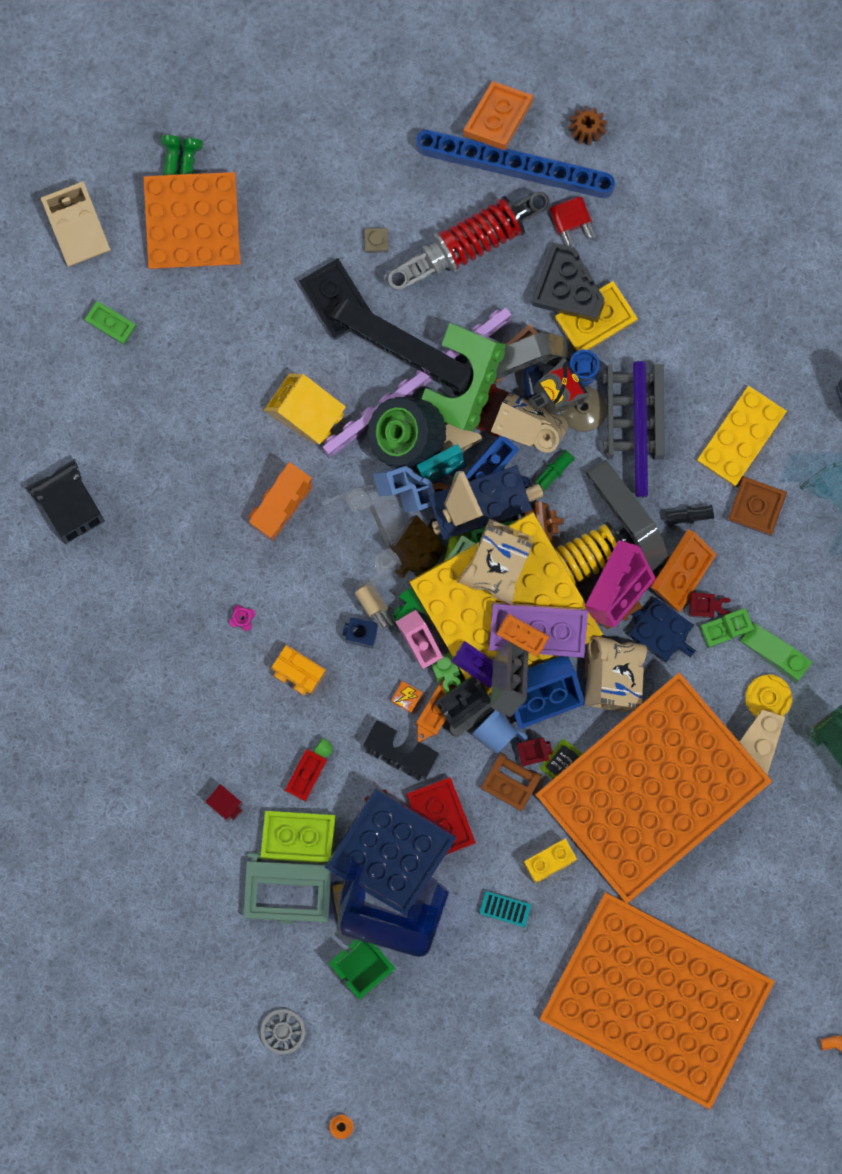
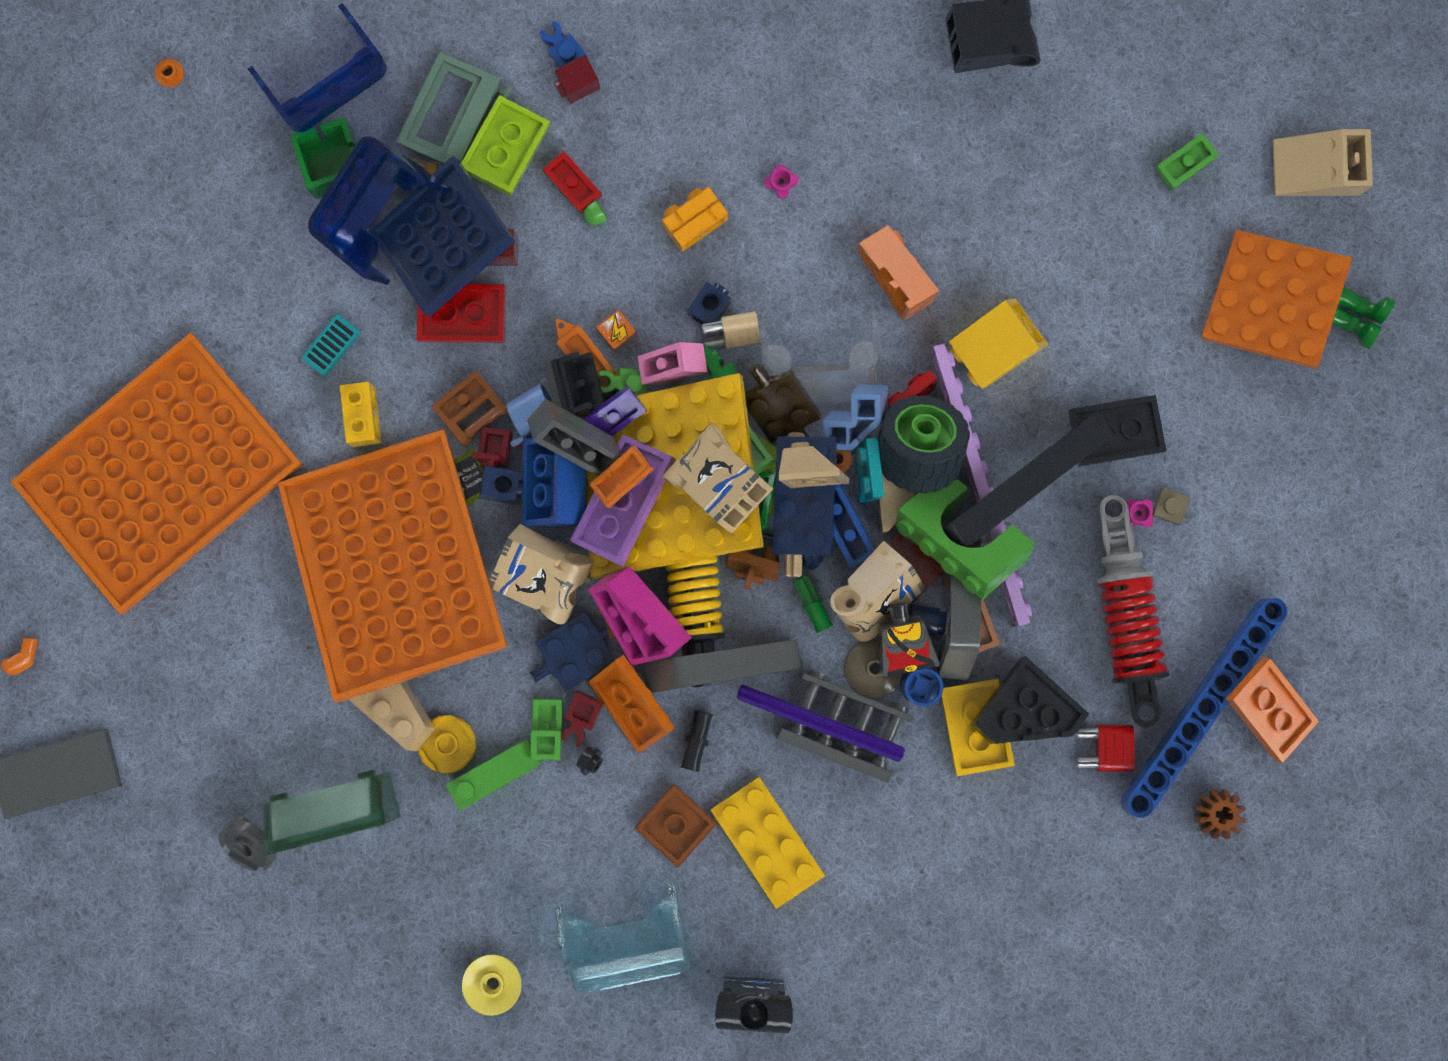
camera: 110 degrees right, 5 degrees up
light grey wheel [260,1009,305,1055] -> none
black arch [363,720,439,781] -> none
none -> clear blue windscreen [248,3,387,132]
none -> dark blue brick [479,466,523,504]
none -> blue plate [540,21,588,68]
none -> black plate [576,747,603,776]
none -> red plate [888,370,937,407]
none -> dark pink plate [1126,499,1153,528]

